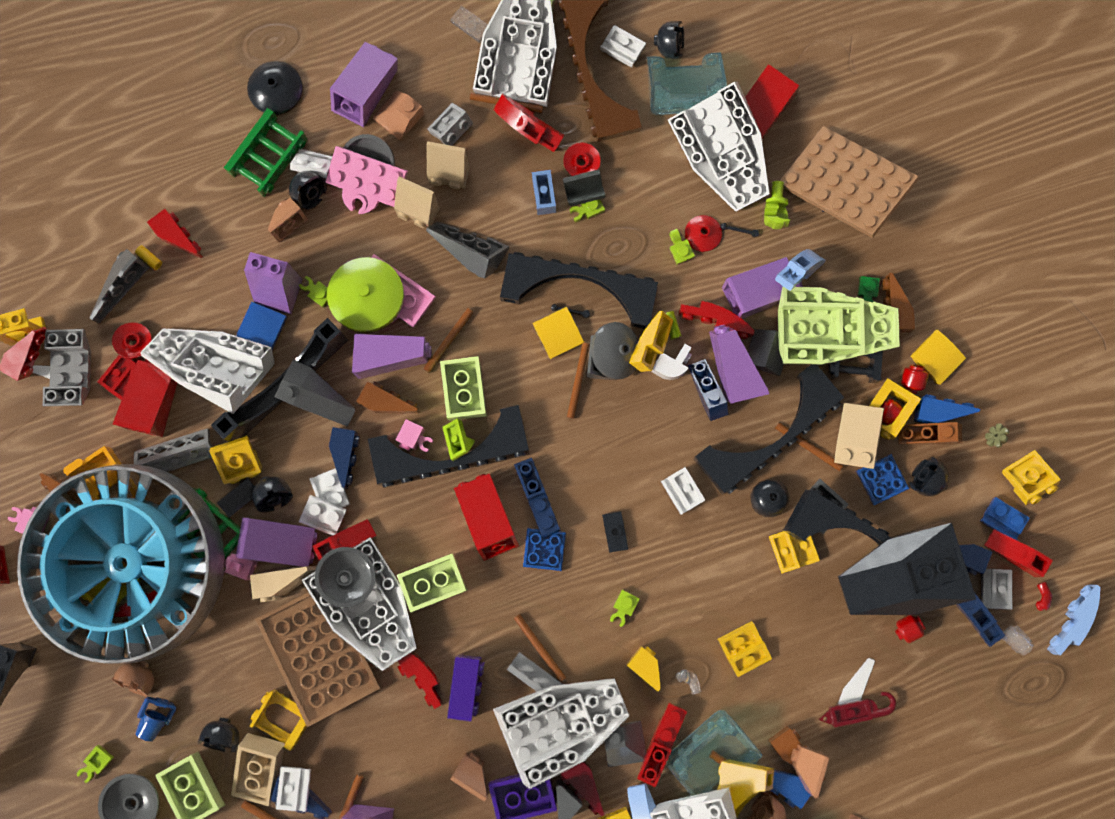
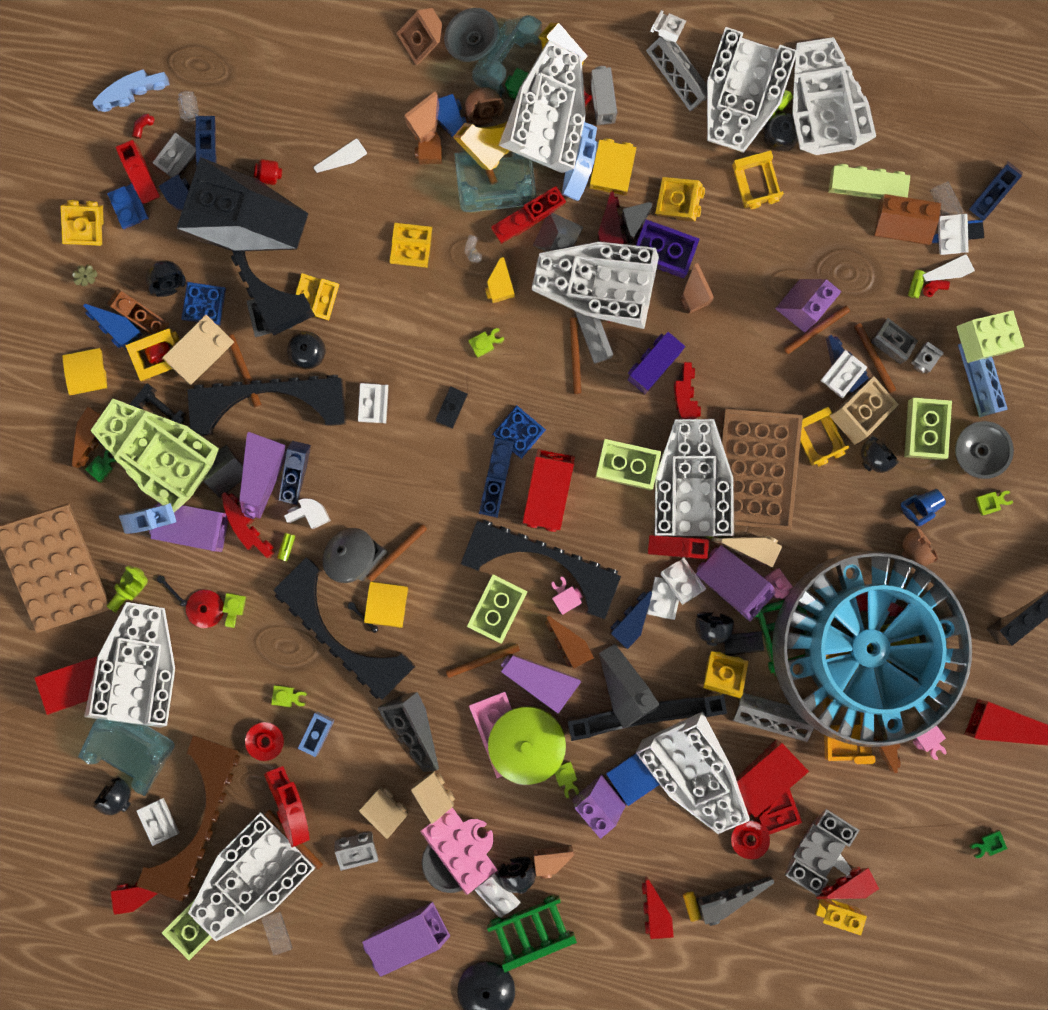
camera: 150 degrees left, 5 degrees up
dark grey dish [315,547,375,607] -> none
nougat slope [372,90,424,141] -> none
lime slope [443,418,475,461] -> none
pearl dark grey panel [563,170,606,206] -> none
yellow slope [629,311,673,372] -> none
dark red plate [819,692,896,728] -> none
red head [901,364,929,394] -> none

